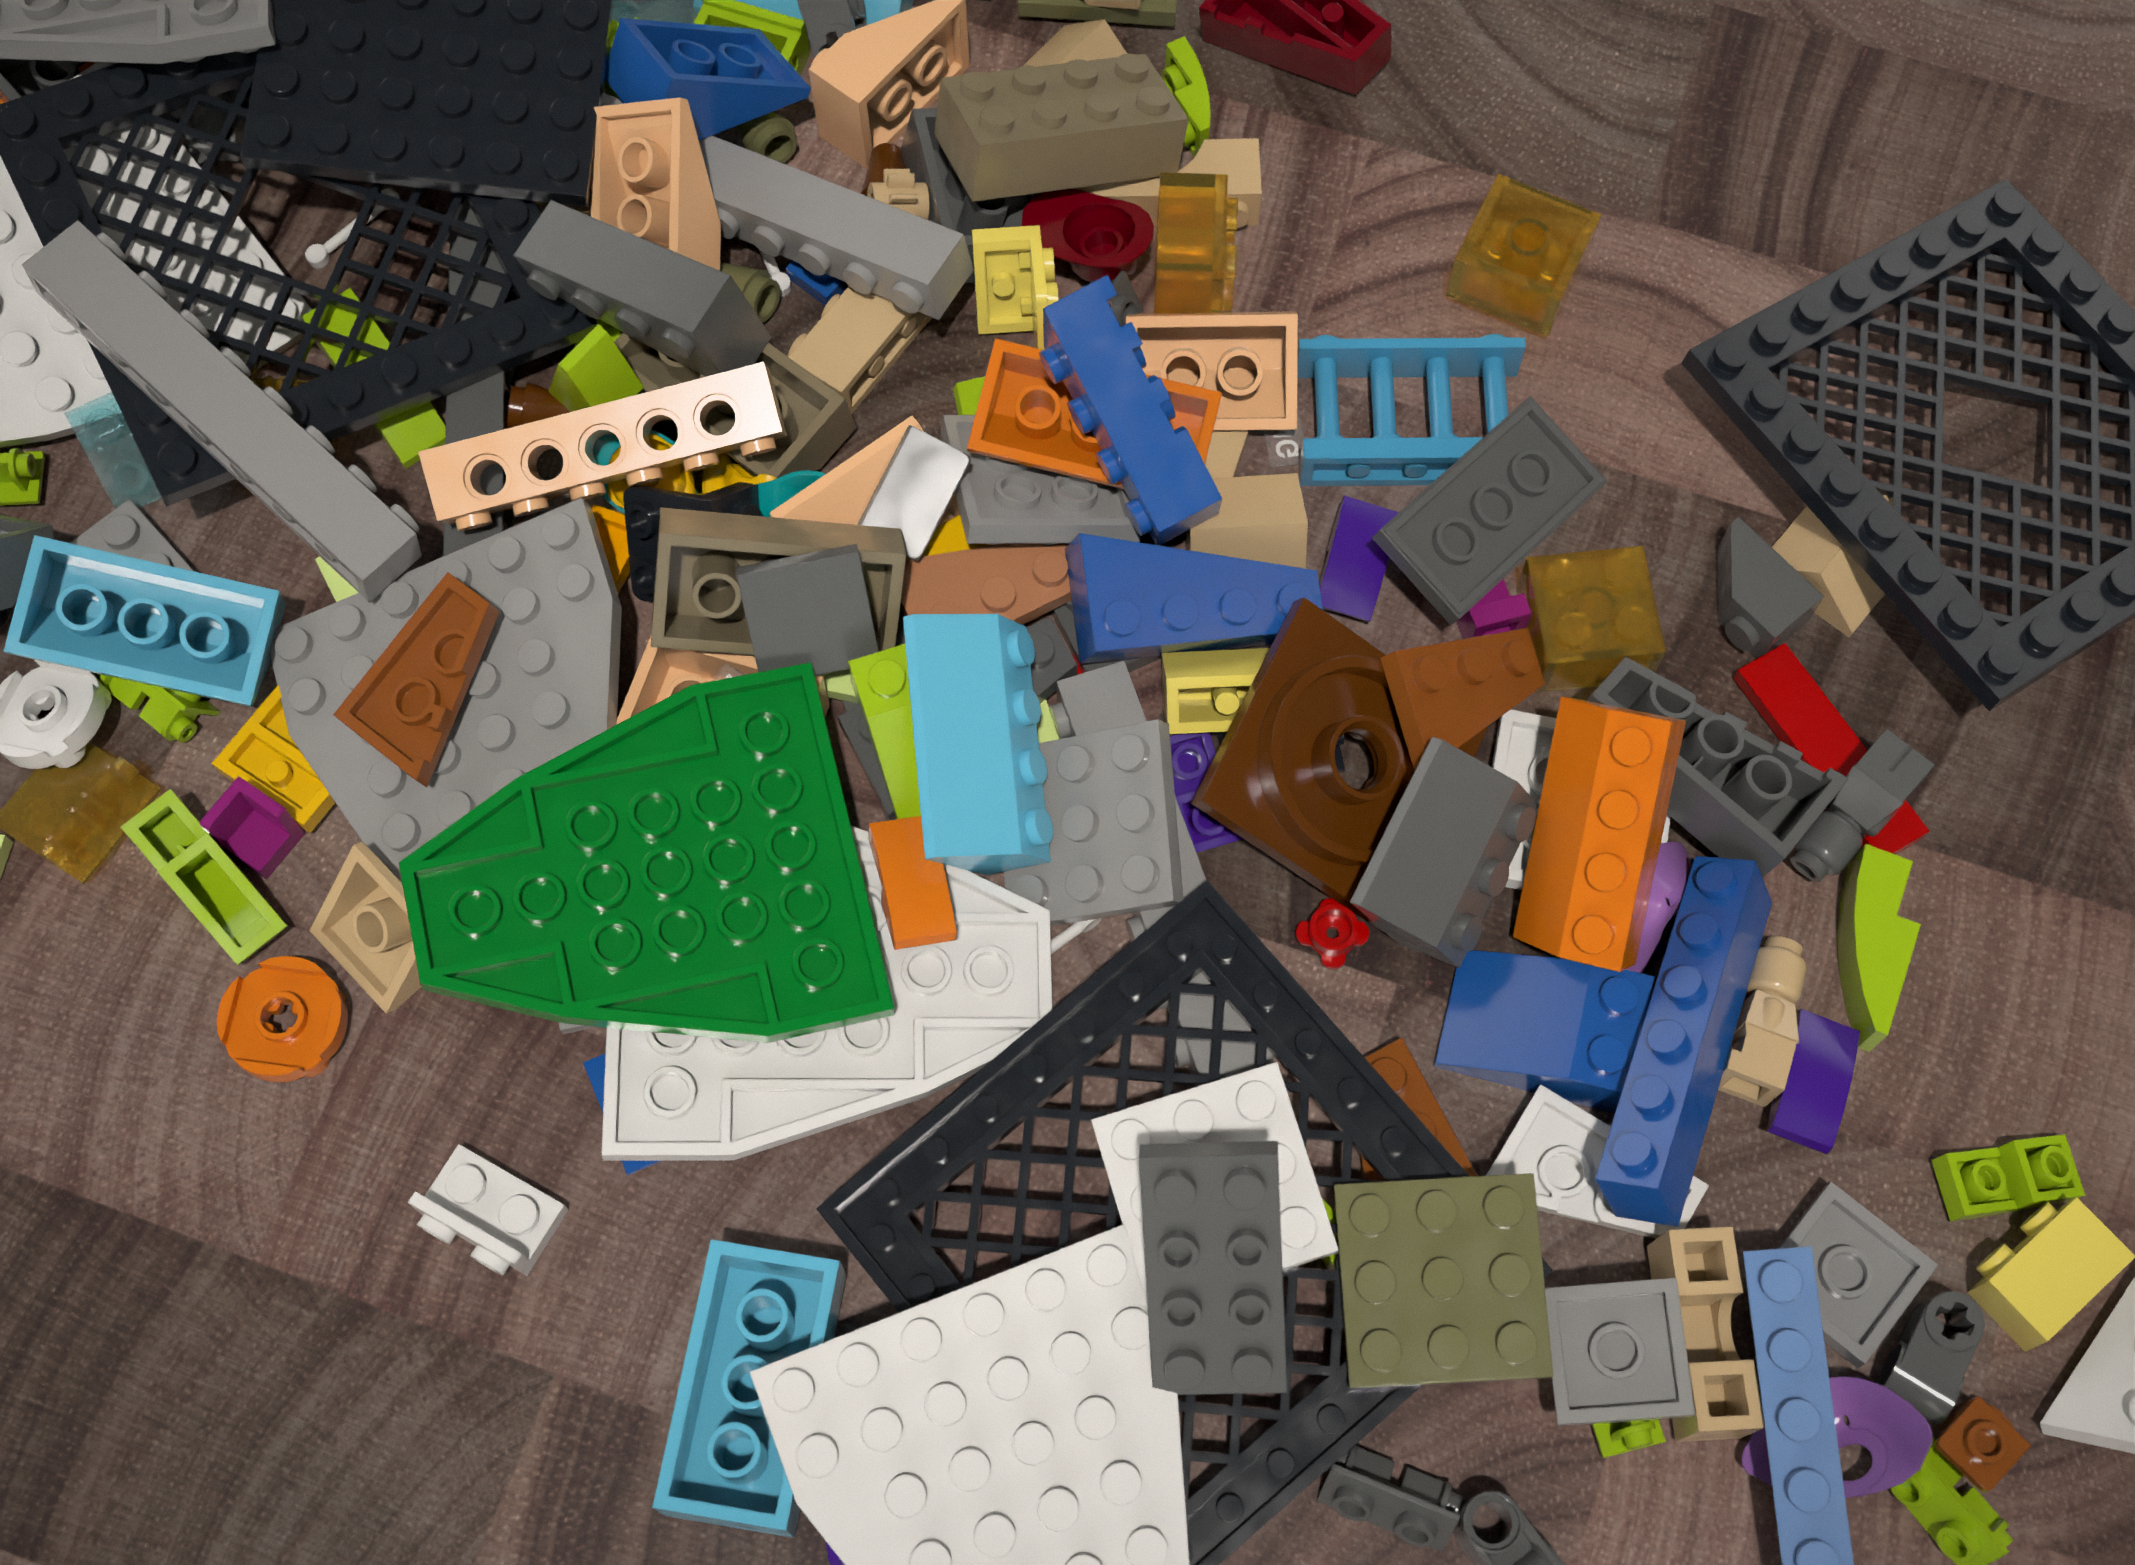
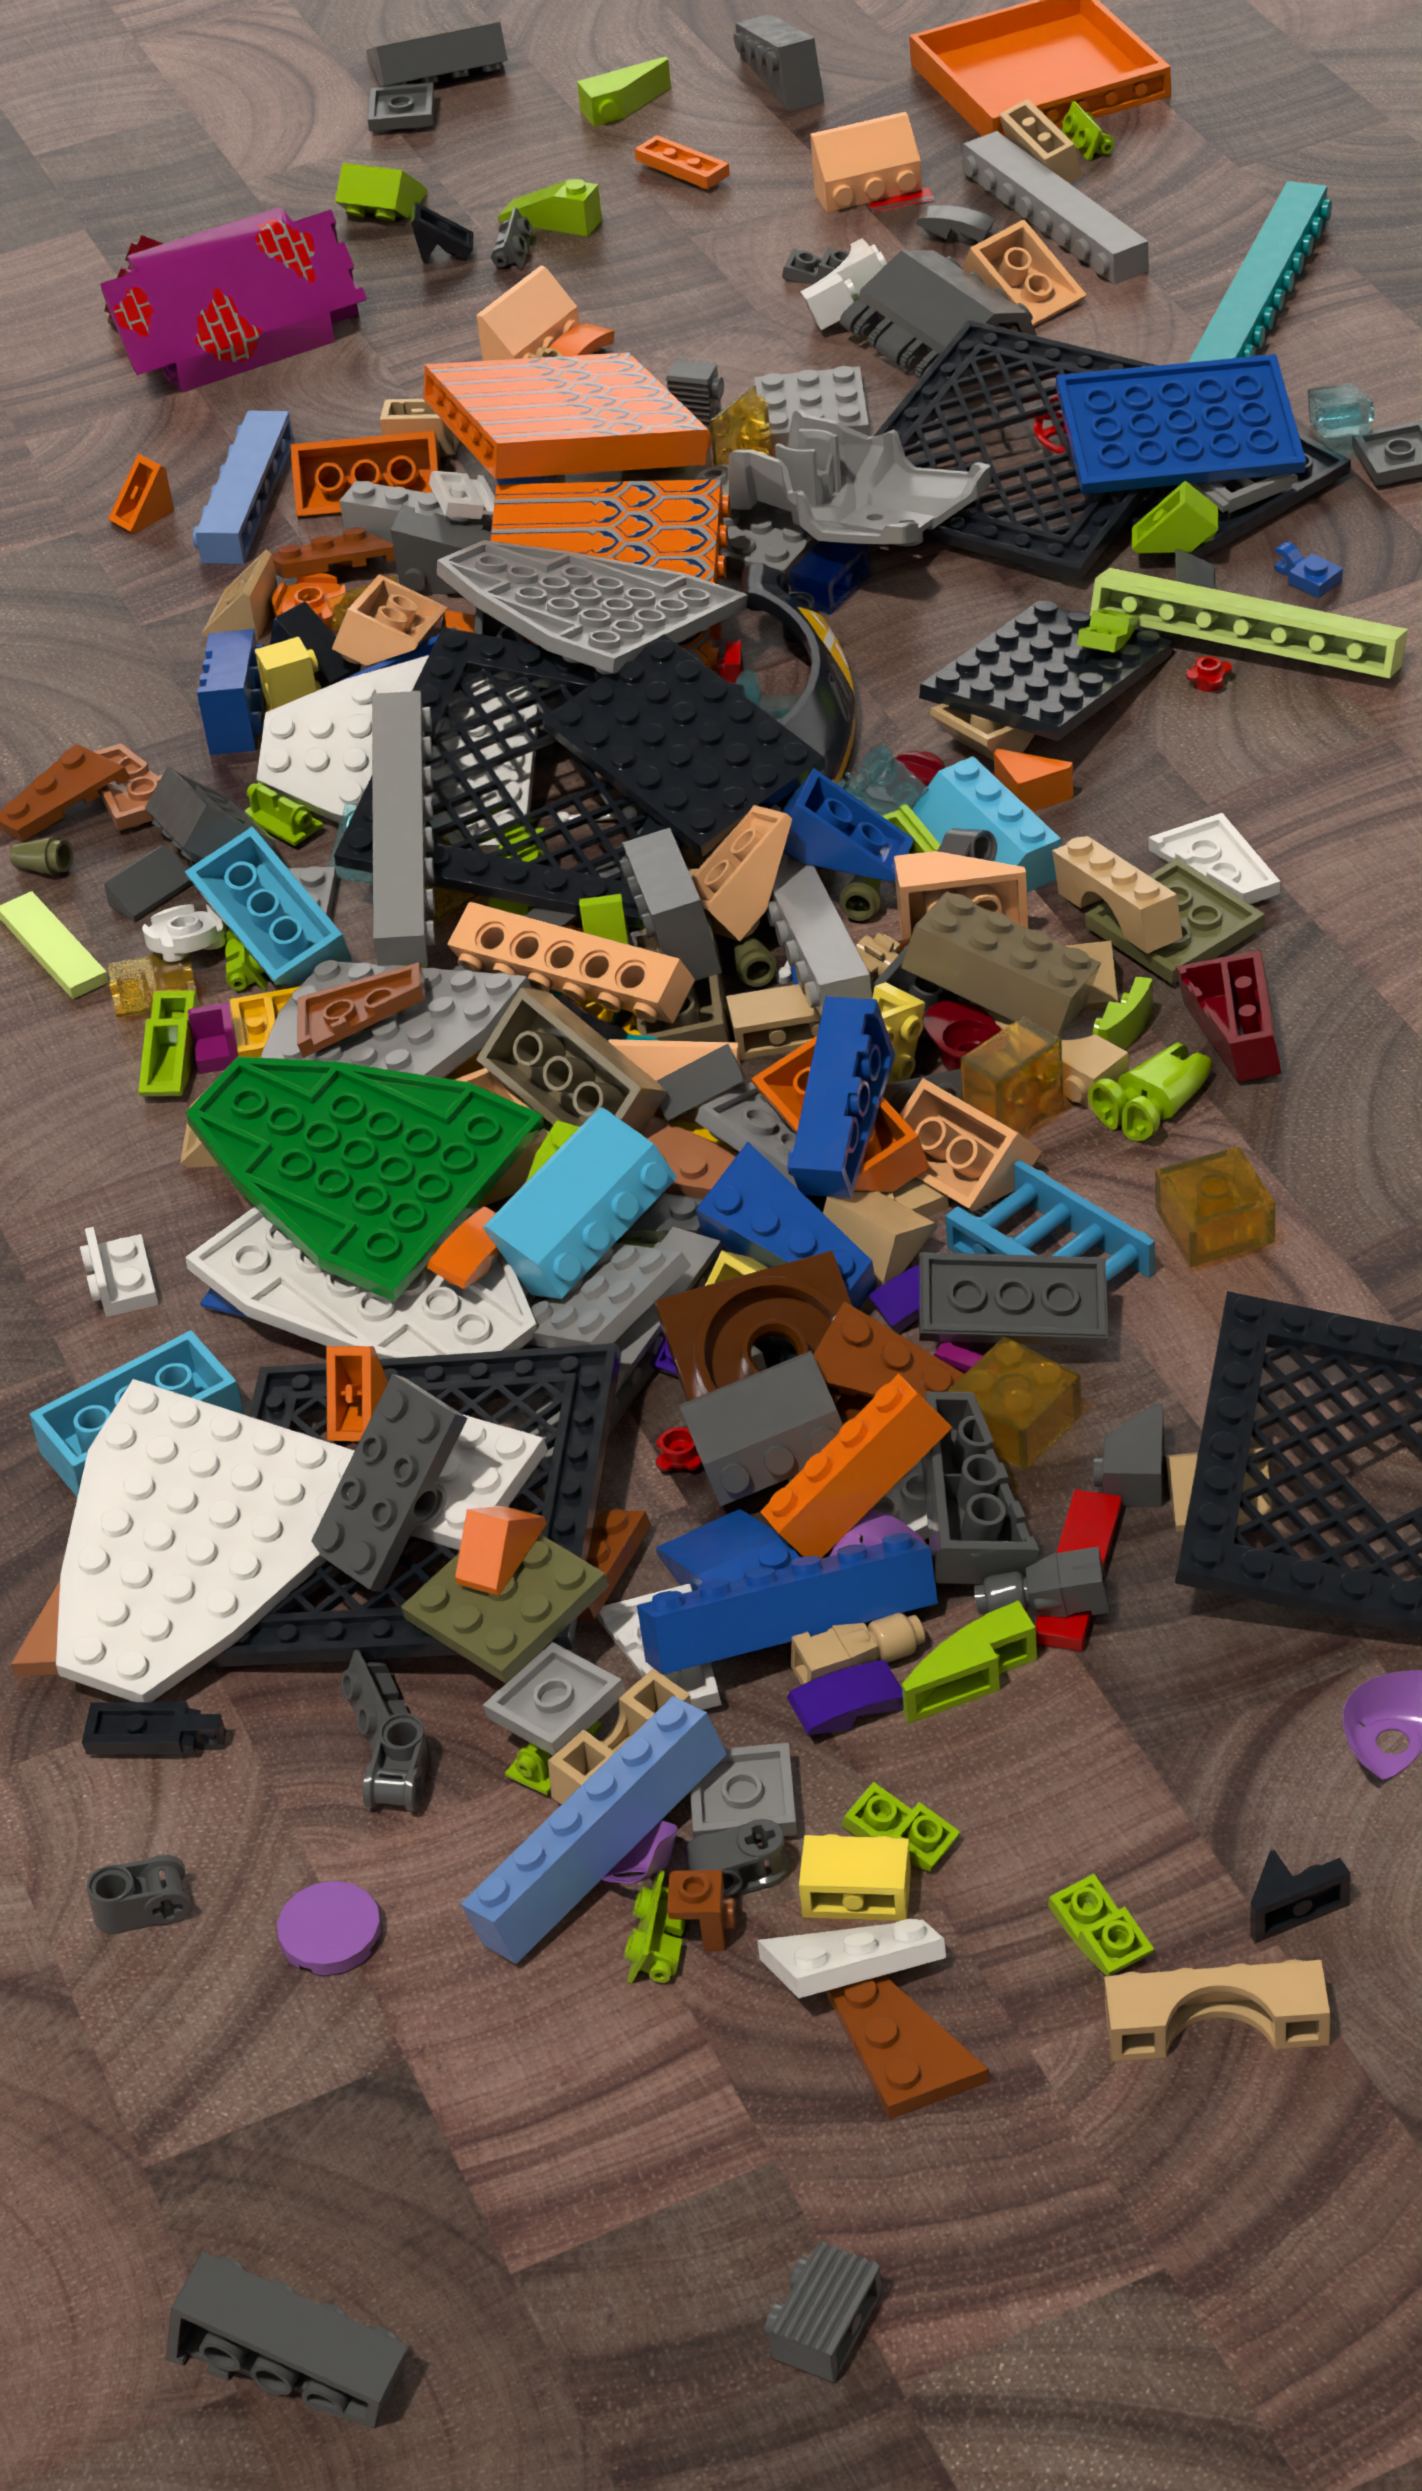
camera: 50 degrees right, 25 degrees down
orange plate [217,956,348,1082] -> none
dark grey tile [736,544,879,676] -> none
none -> orange slope [326,1346,388,1441]
none -> orange slope [455,1506,547,1596]
none -> lime piece [1088,1042,1213,1141]

